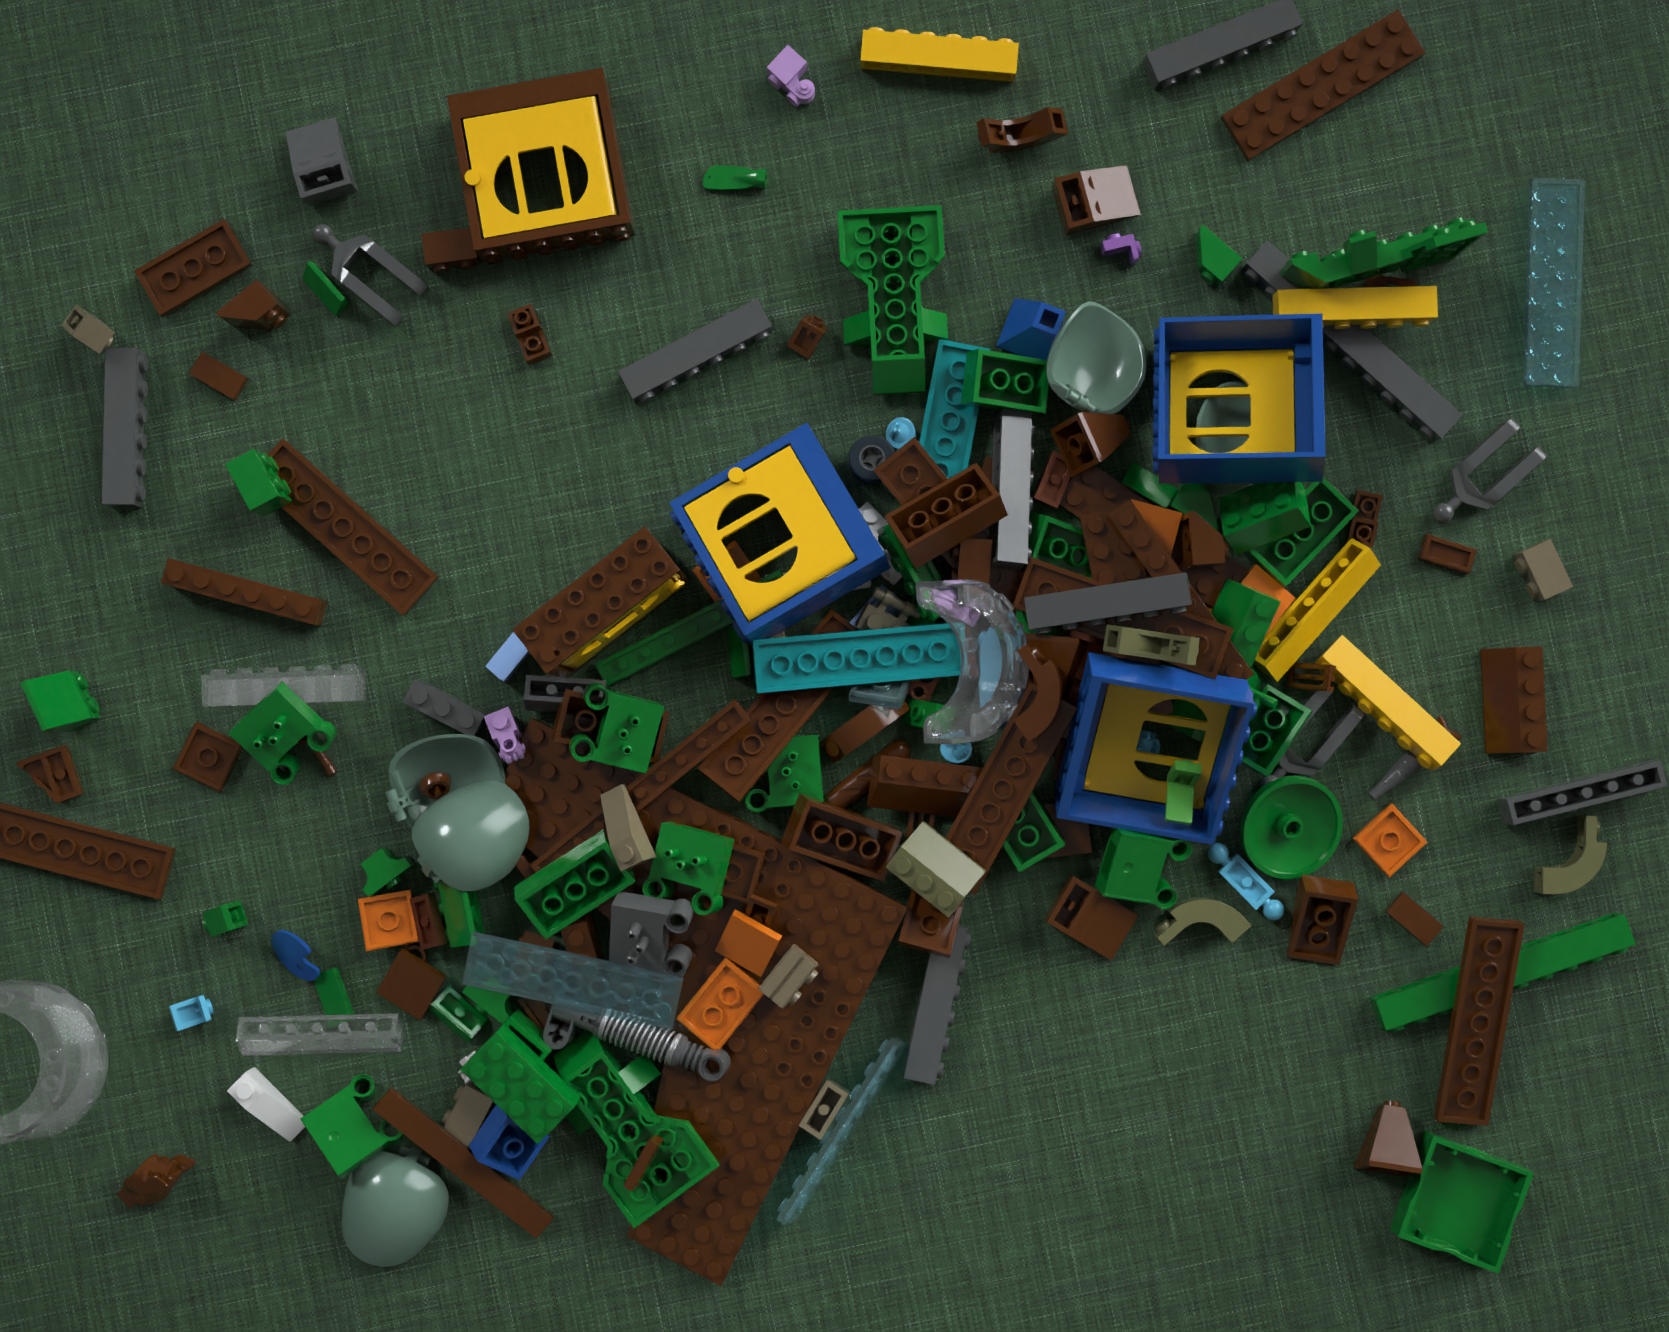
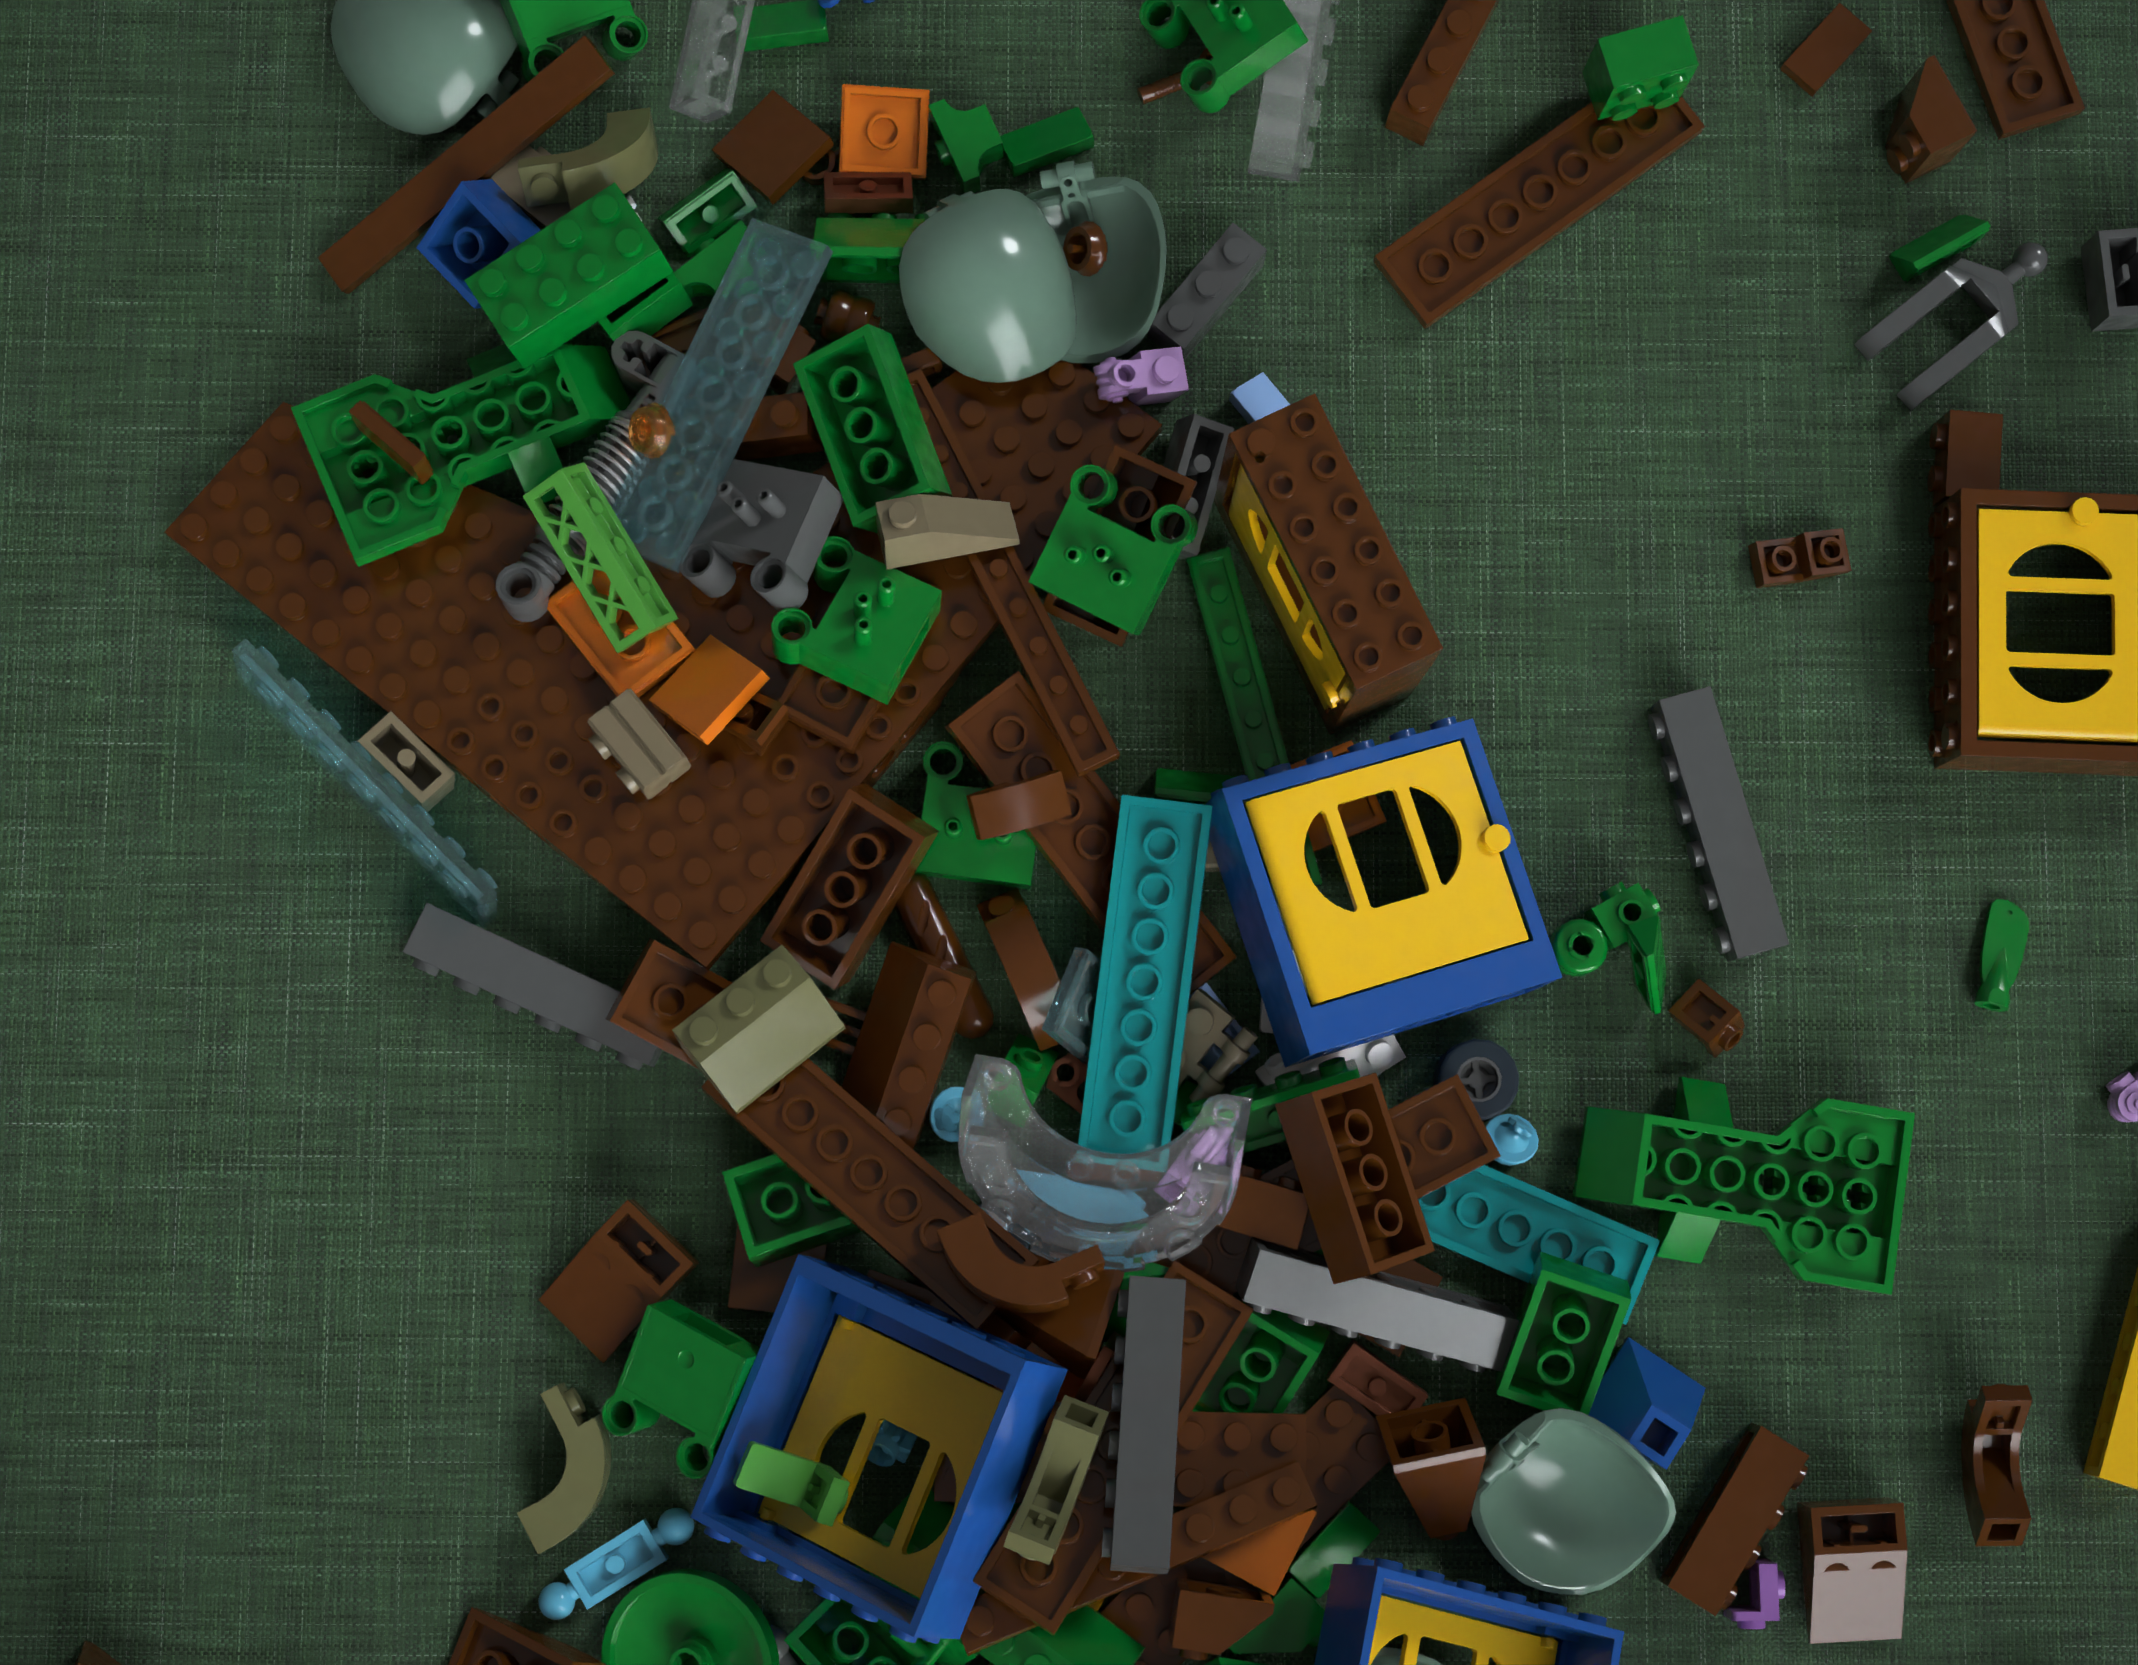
camera: 100 degrees right, 5 degrees down
none -> olive arch [518,107,658,210]
none -> bright green fence [523,462,679,653]
none -> clear orange hat [628,402,676,459]
none -> reddish brown piece [814,289,881,343]
none -> reddish brown slope [966,770,1072,840]
none -> green slope [1000,107,1094,178]
none -> green piece [1549,919,1608,977]
none -> green brick [1584,881,1662,951]
none -> green slope [1627,915,1666,1015]
none -> reddish brown brick [1659,1423,1809,1616]

